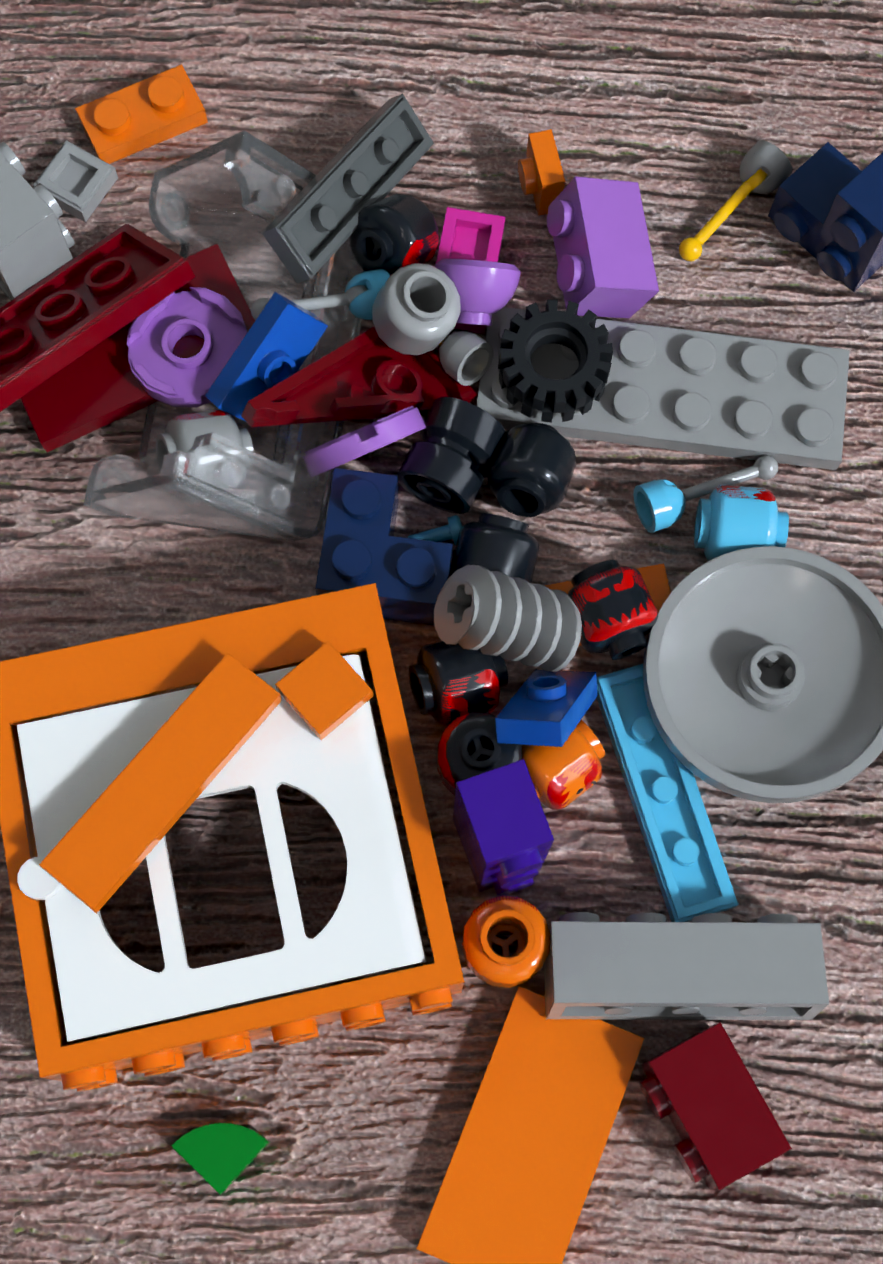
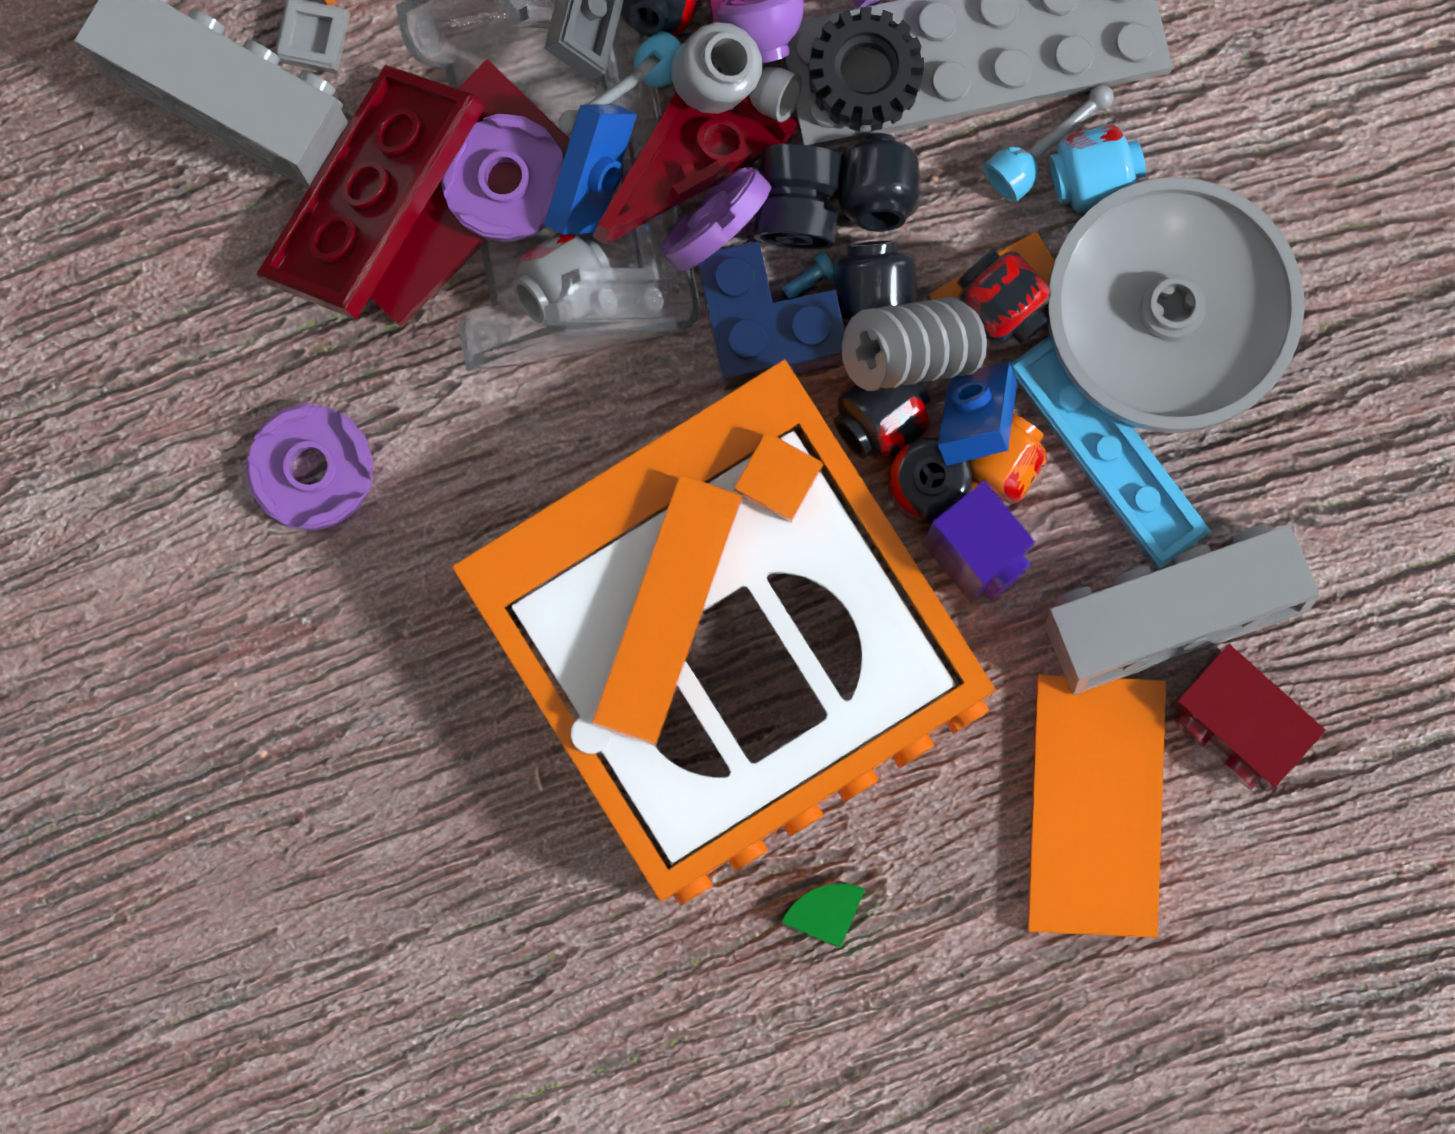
camera: 15 degrees left, 10 degrees up
orange head [462,895,550,988] -> none

